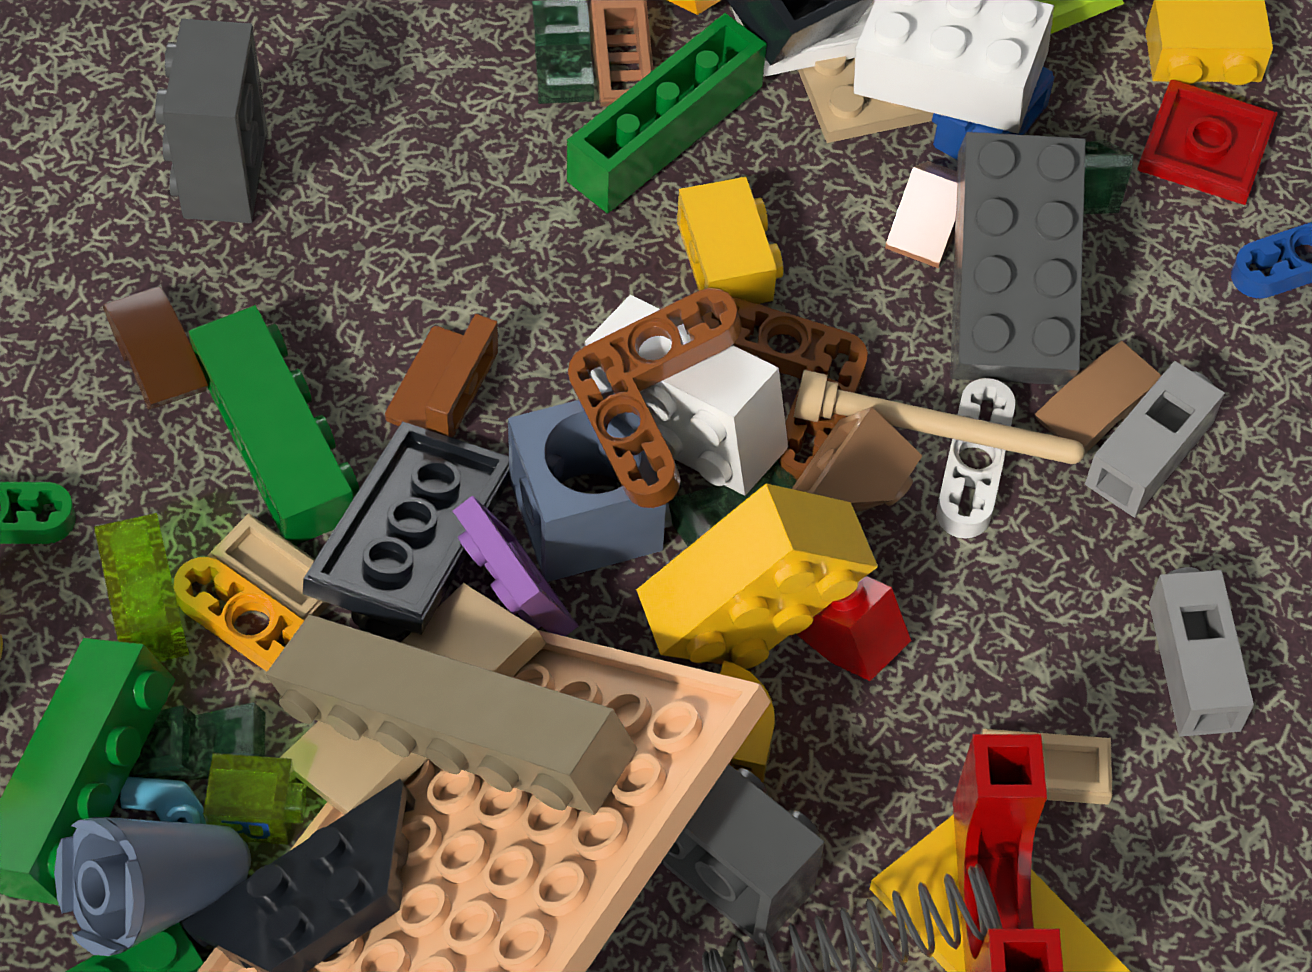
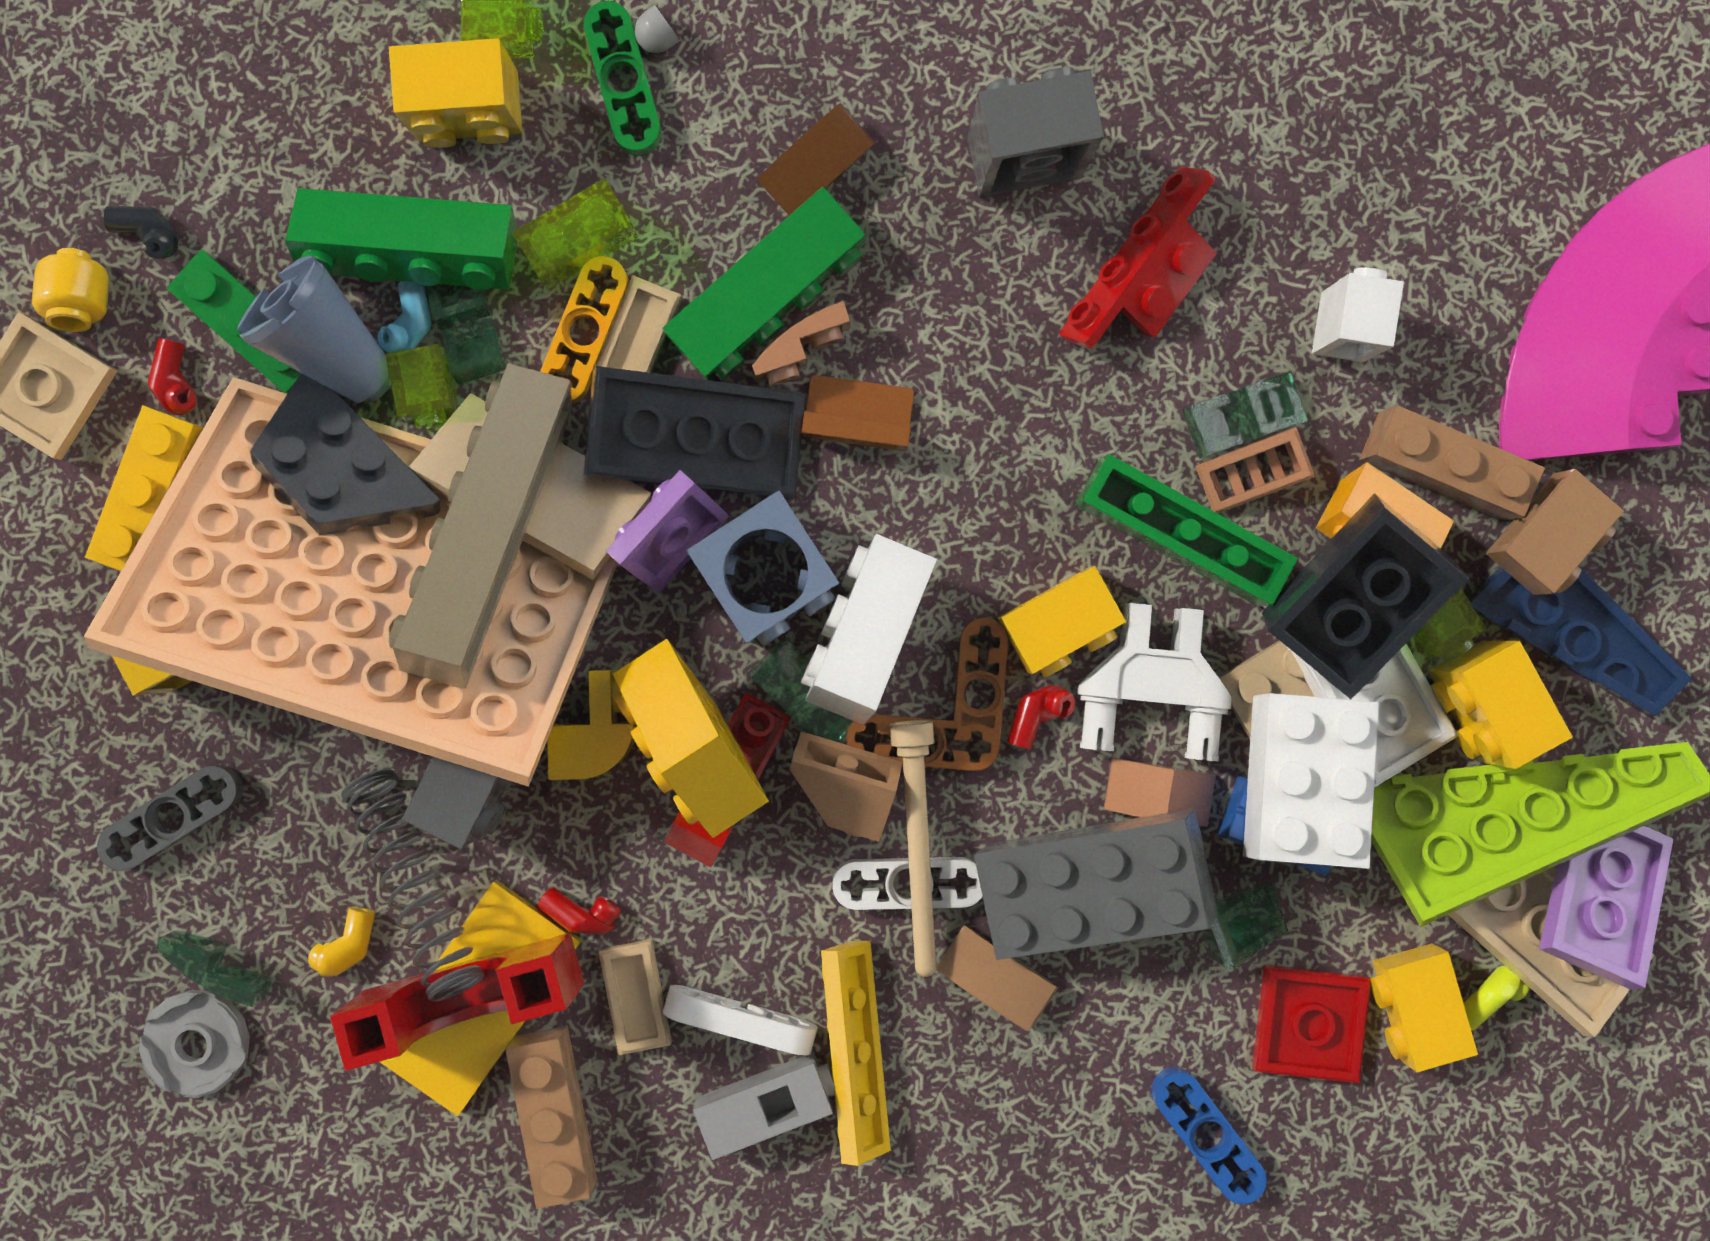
camera: 75 degrees right, 30 degrees up
dark orange beam [568,288,742,508] -> none
light grey brick [1085,361,1225,518] -> none
none -> medium nougat brick [505,1025,597,1209]
none -> red arm [538,887,621,935]
none -> white beam [663,985,818,1055]
none -> nougat slope [752,301,850,386]
none -> yellow plate [821,941,891,1166]
none -> red arm [1006,685,1076,750]
none -> red bracket [1059,167,1217,349]
none -> white connector [1078,603,1232,761]

